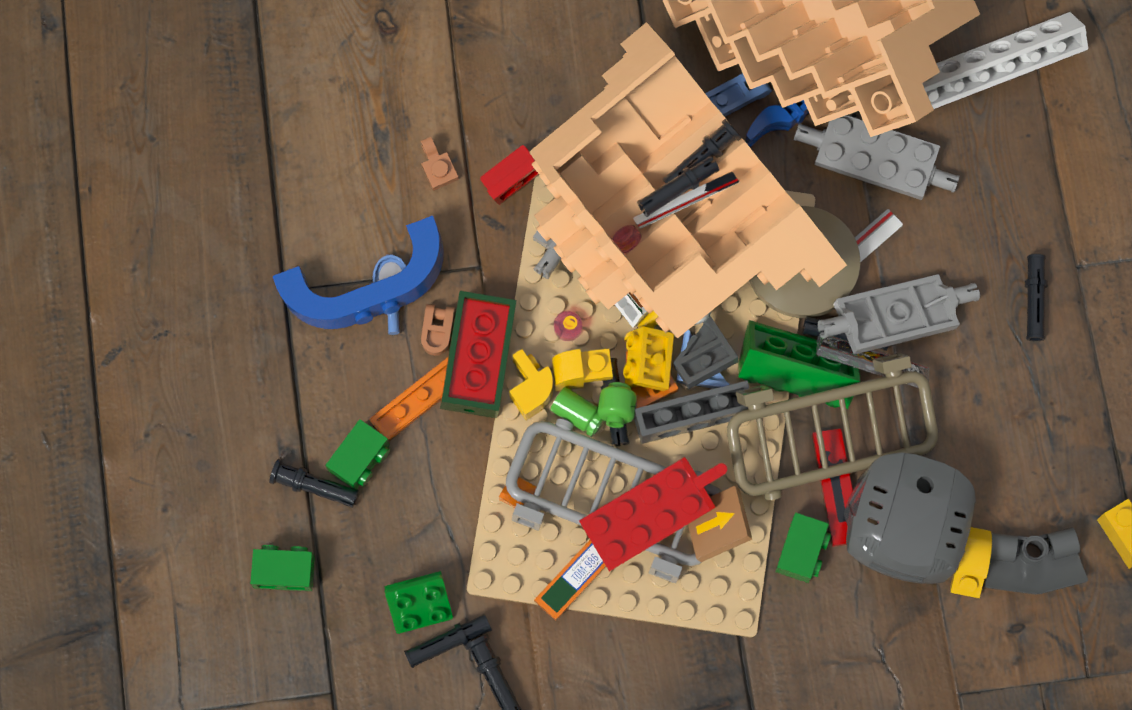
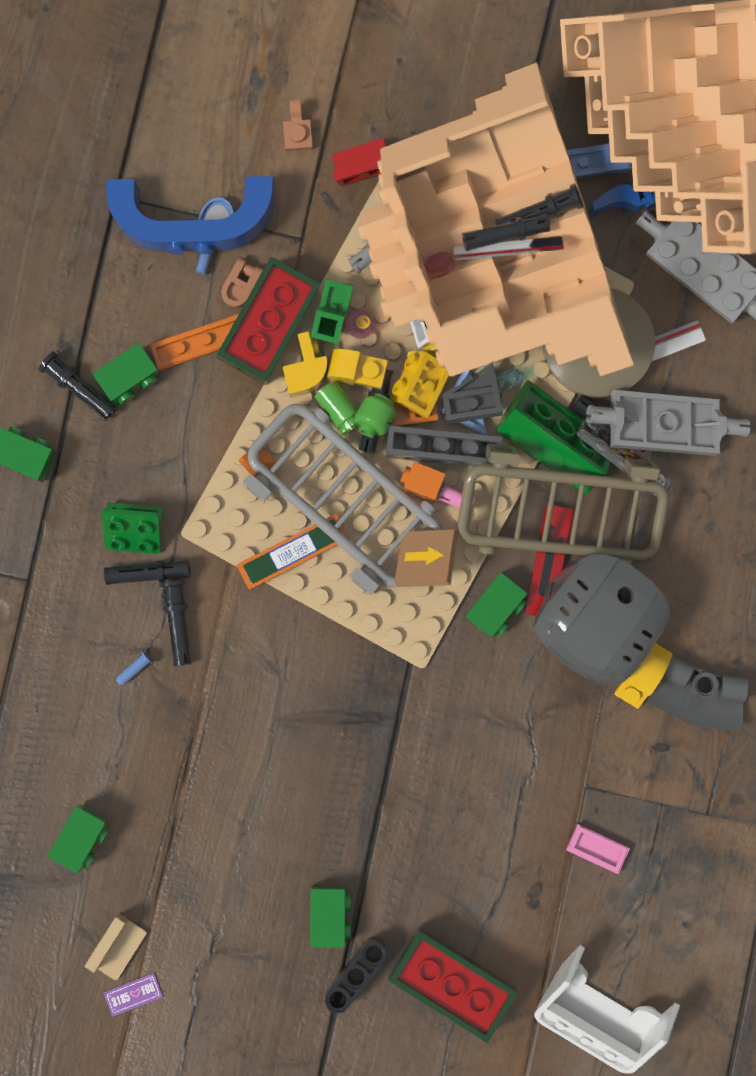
camera: 15 degrees right, 10 degrees up
red hinge [579,457,727,572] -> none
none -> green brick [311,278,354,344]
none -> orange brick [400,461,446,503]
none -> bright pink pin [438,484,476,509]
none -> clear light blue arm [496,368,524,399]

